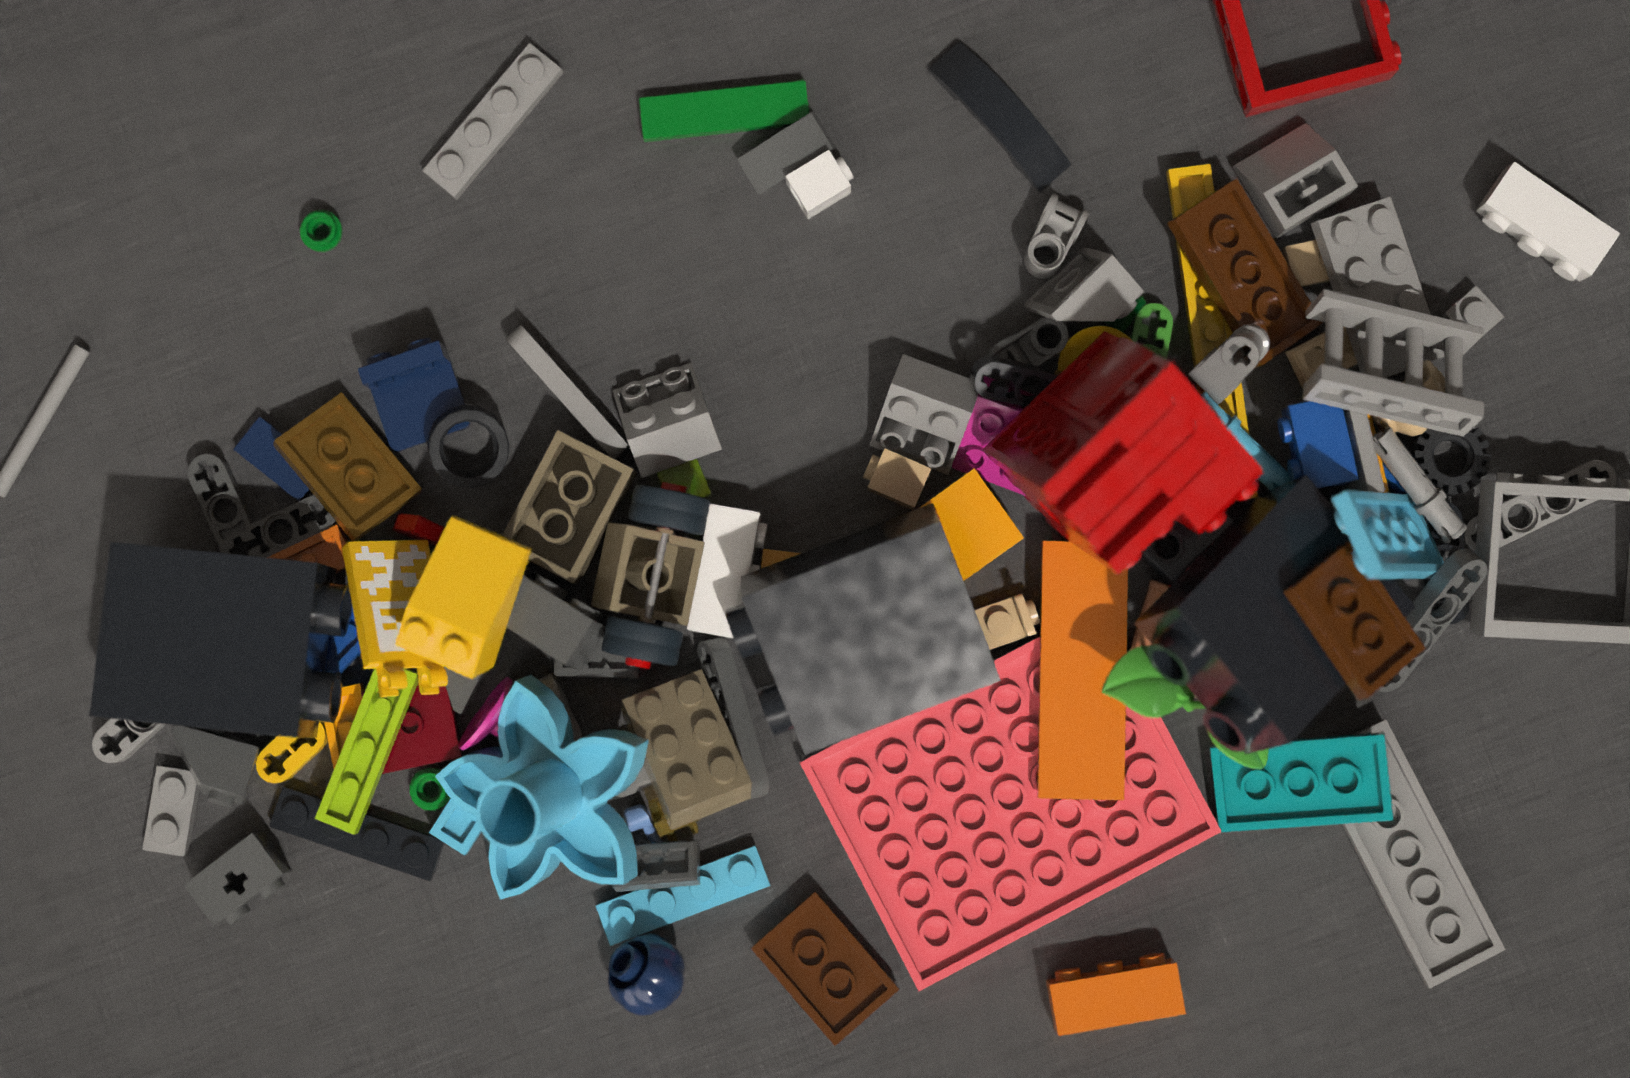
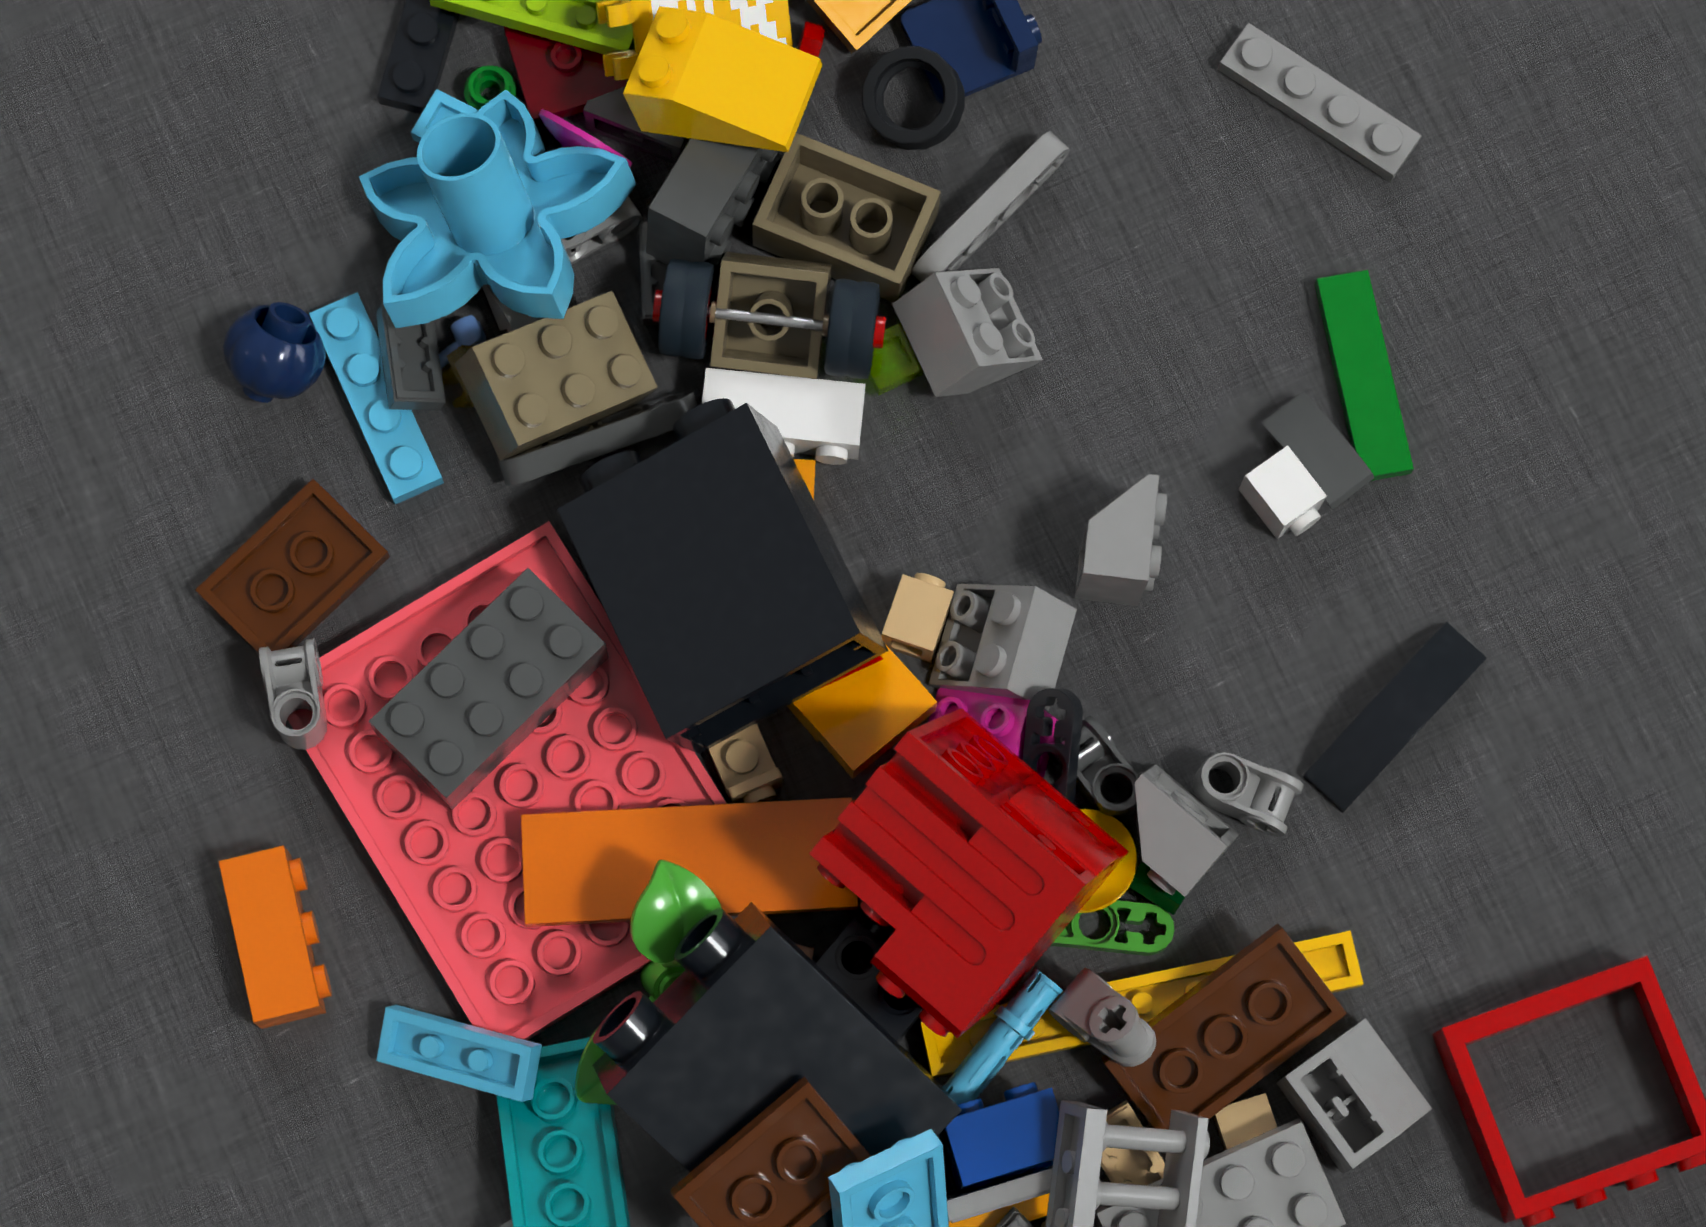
camera: 75 degrees right, 10 degrees down
none -> light grey piece [259,638,327,750]
none -> dark grey brick [369,568,609,810]
none -> medium azure plate [376,1005,542,1102]
none -> light grey slope [1074,474,1167,606]

